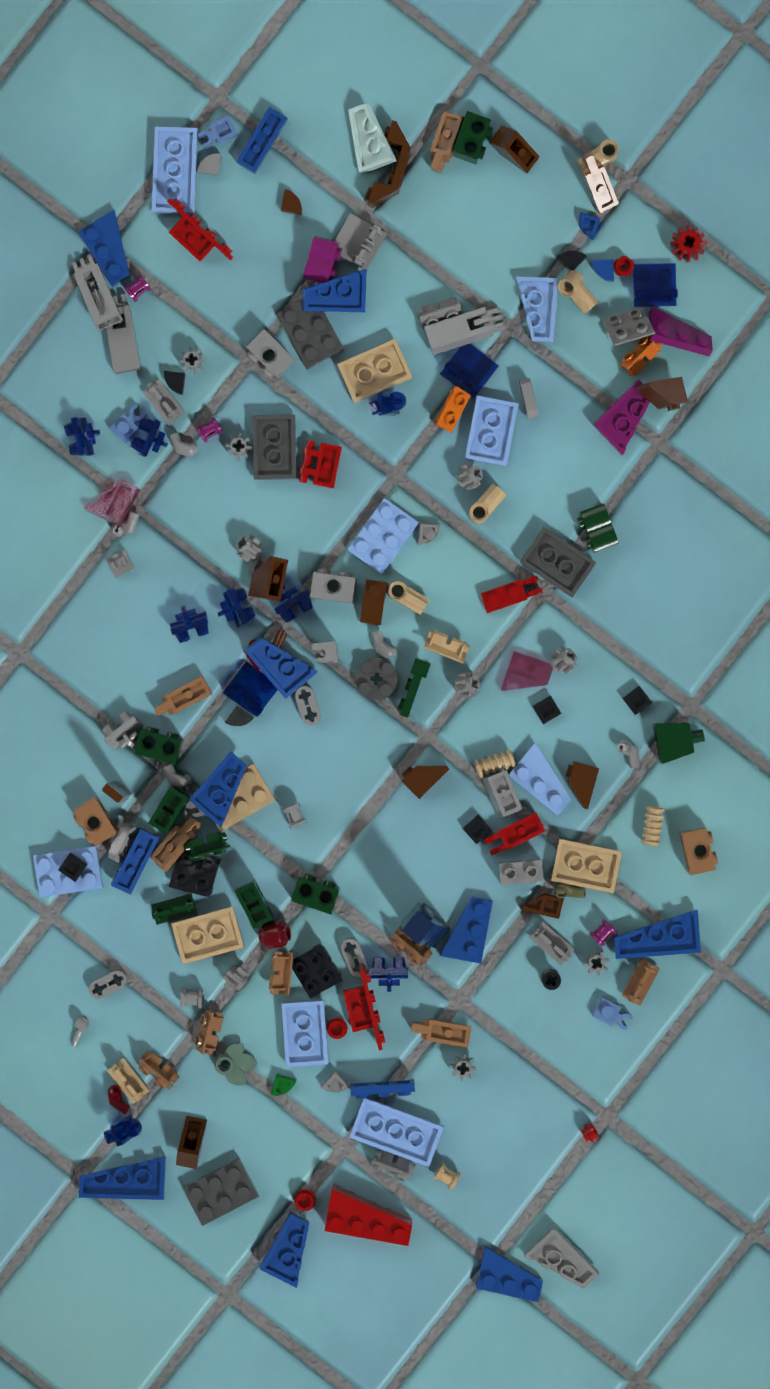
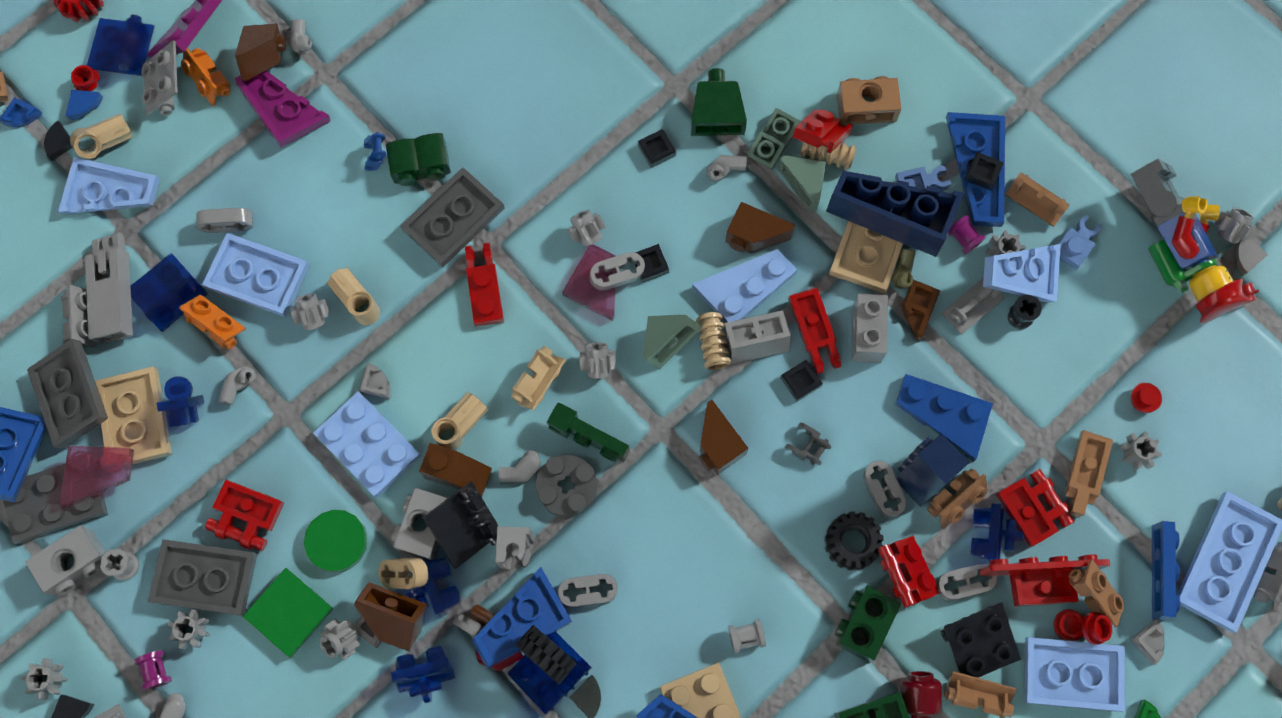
camera: 80 degrees left, 15 degrees down
none -> dark grey plate [27,339,108,449]
none -> clear pink wing [59,446,134,507]
none -> light grey bush [100,549,140,580]
none -> light grey arm [218,367,256,405]
none -> green tile [243,568,334,658]
none -> light grey arm [291,19,312,53]
none -> green tile [304,510,367,572]
none -> blue piece [364,132,386,171]
none -> tan beam [378,558,428,589]
none -> black hinge [423,481,499,569]
none -> light grey tile [452,613,484,637]
none -> black tyre [515,625,576,684]
none -> light grey beam [589,252,645,291]
none -> sand green slope [642,315,702,369]
none -> sand green slope [747,108,801,170]
none -> sand green slope [778,155,826,214]
none -> dark grey piece [785,422,831,465]
none -> red plate [793,109,853,153]
none -> black tyre [824,511,884,571]
none -> dark blue wedge [826,171,964,257]
none -> light grey beam [863,461,906,519]
none -> red plate [878,536,940,608]
none -> medium blue plate [895,166,951,191]
none -> black tile [964,152,1004,191]
none -> light blue wing [983,244,1061,303]
none -> red plate [996,469,1075,548]
none -> medium nougat hinge [1069,560,1124,627]
none -> red plate [1082,612,1112,645]
none -> red plate [1130,383,1162,413]
none -> piece [1131,159,1251,324]
none -> light grey gear [1215,207,1257,244]
none -> light grey tile [1236,238,1268,276]

